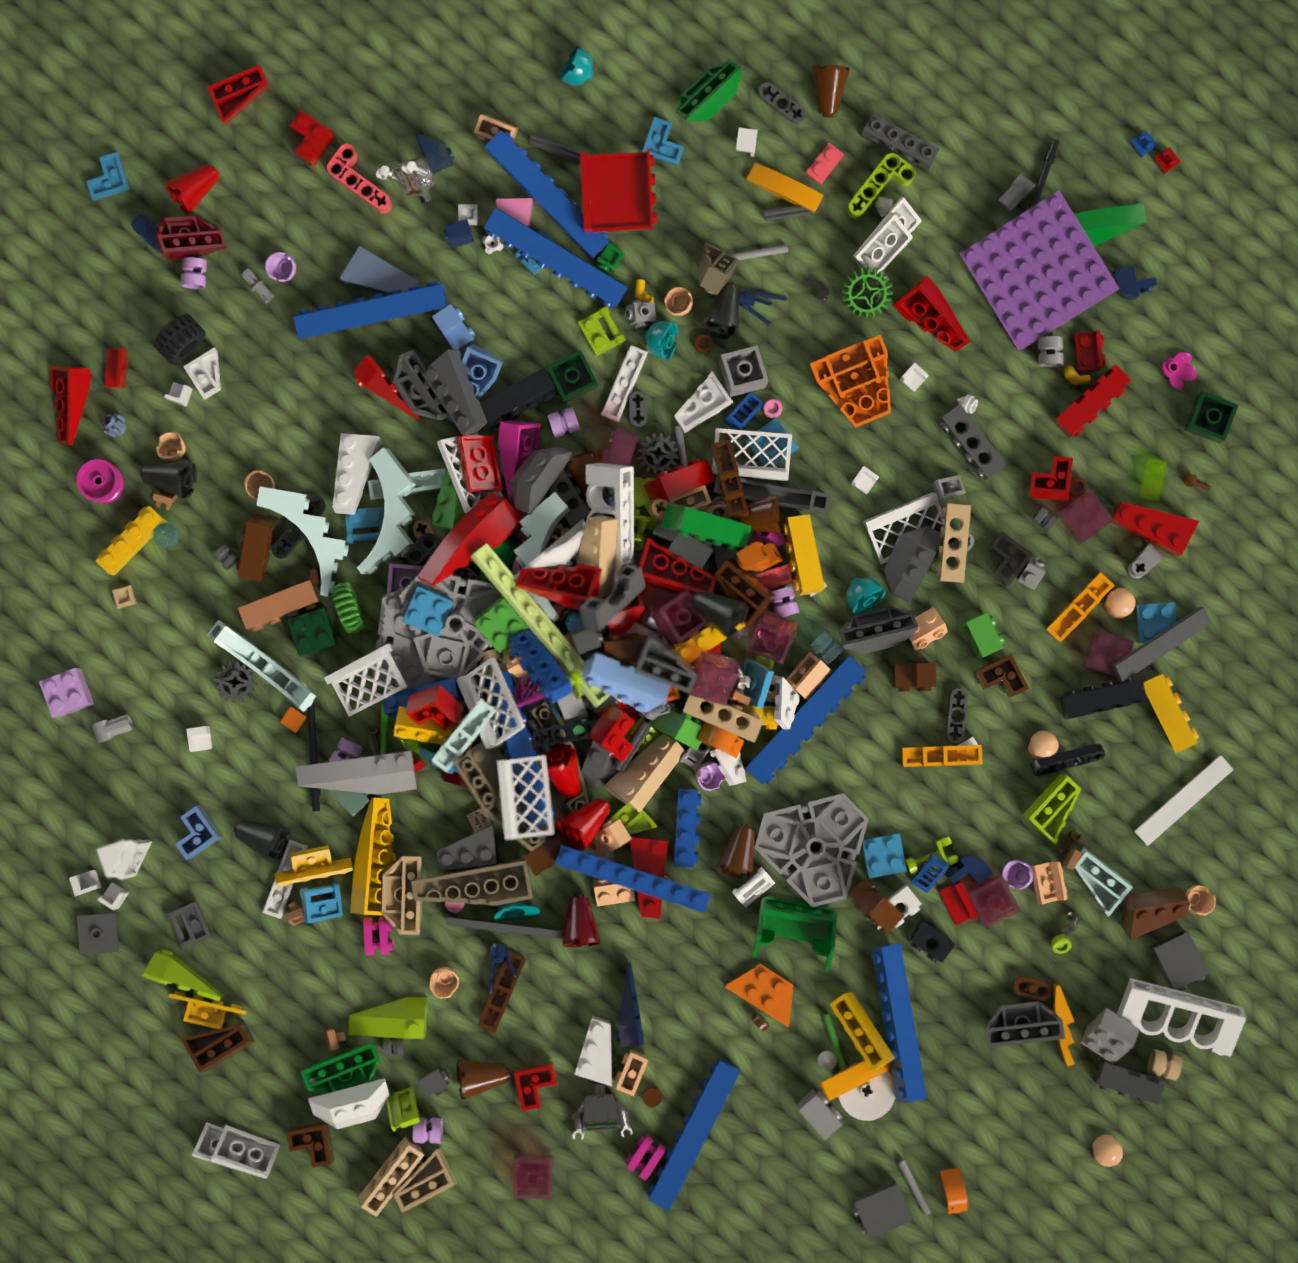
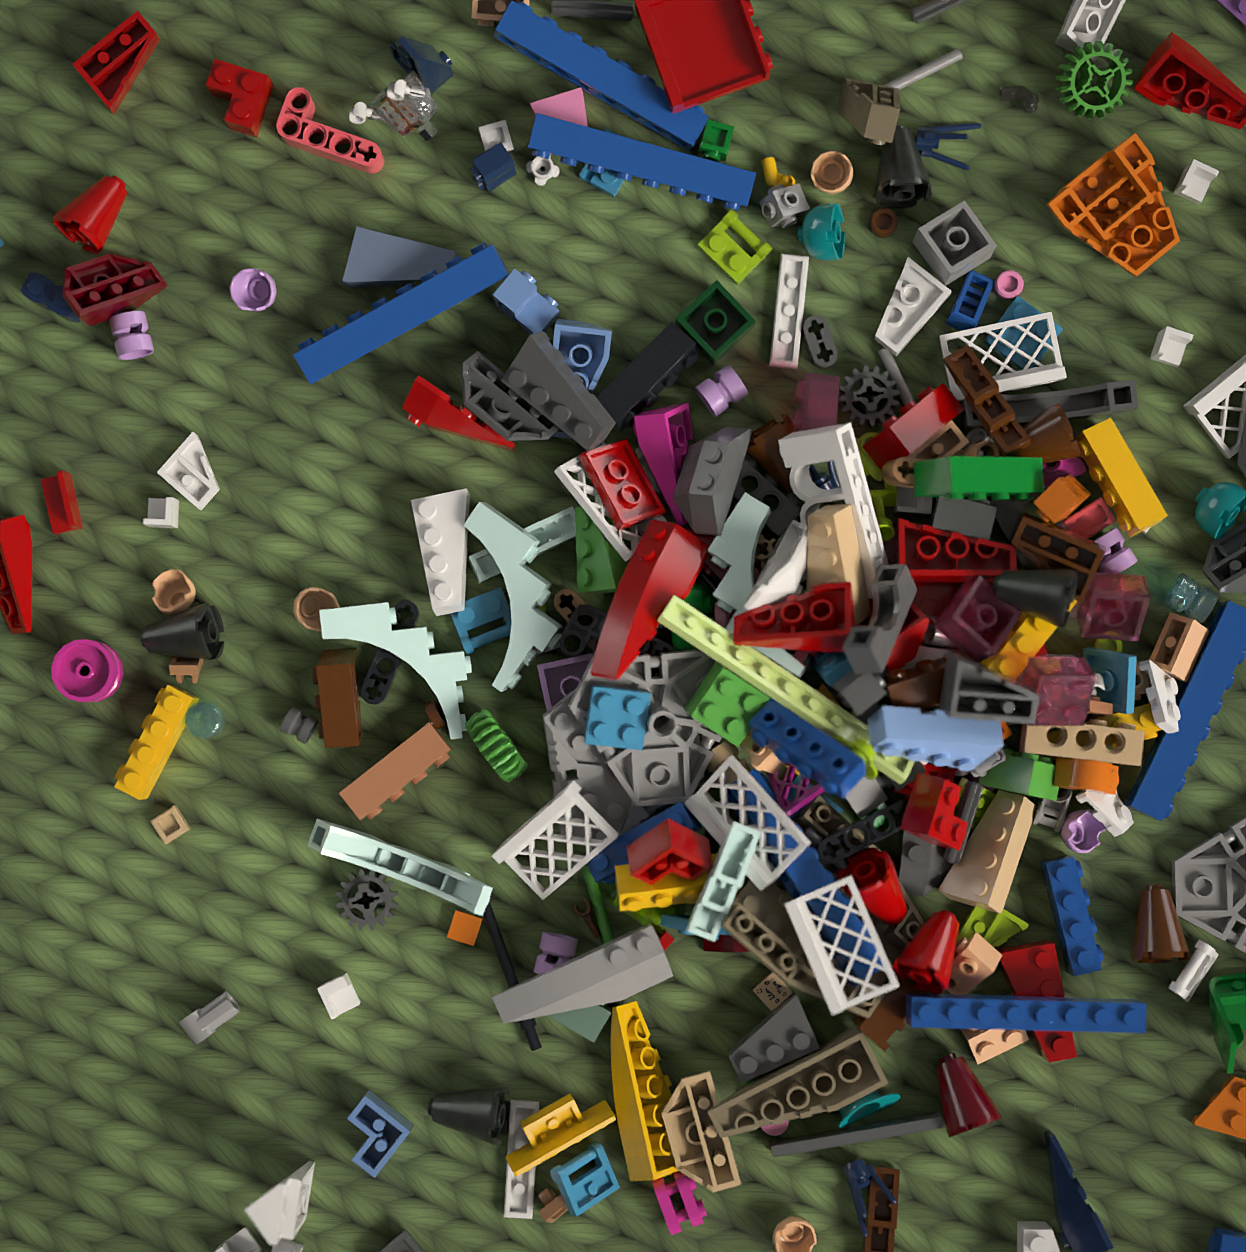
camera: 20 degrees left, 0 degrees up
lavender brick [39,668,94,718] -> none
sand blue gear [102,413,127,438] -> none
black tyre [153,314,206,364] -> none
light grey axle [242,268,274,304] -> none
dark green brick [288,608,339,657] -> none

